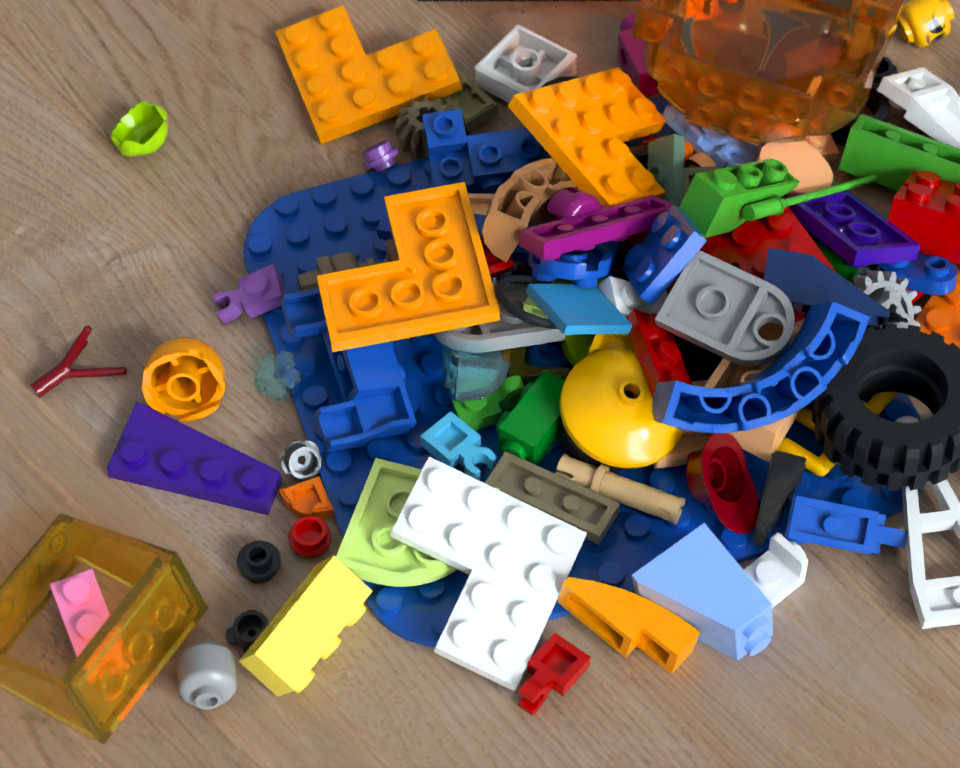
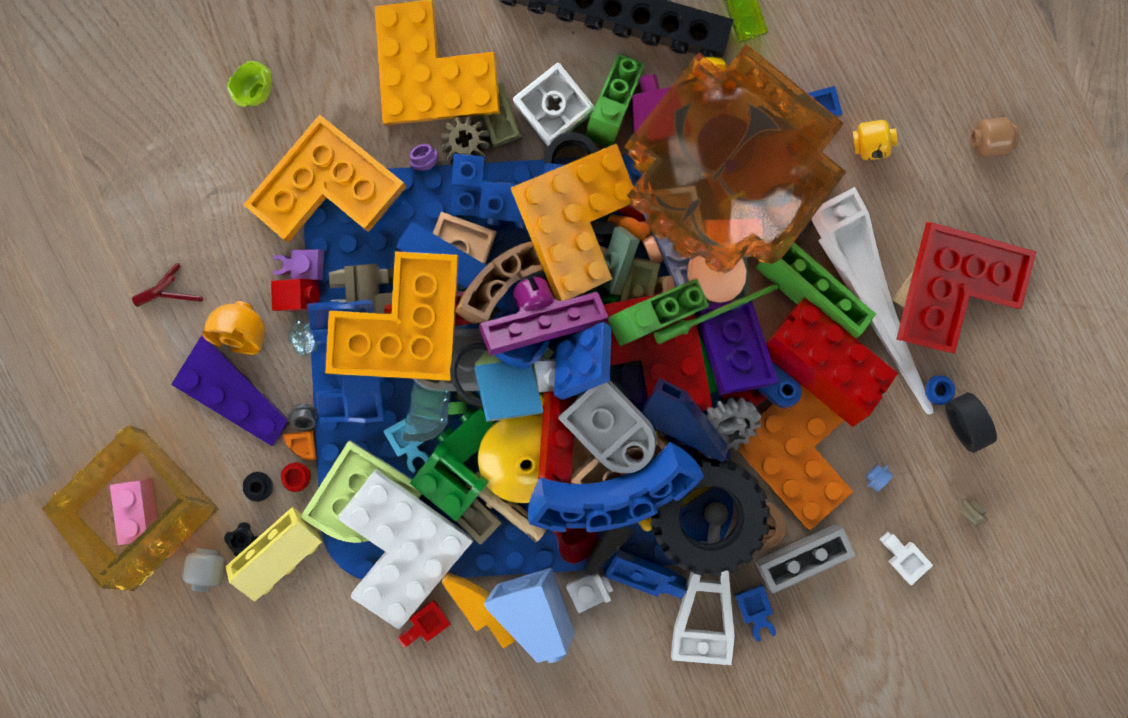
camera: 20 degrees right, 35 degrees up
none -> light orange plate [243,114,407,243]
none -> red brick [271,279,320,312]
none -> green plate [409,443,489,522]
none -> bright green slope [585,54,645,148]

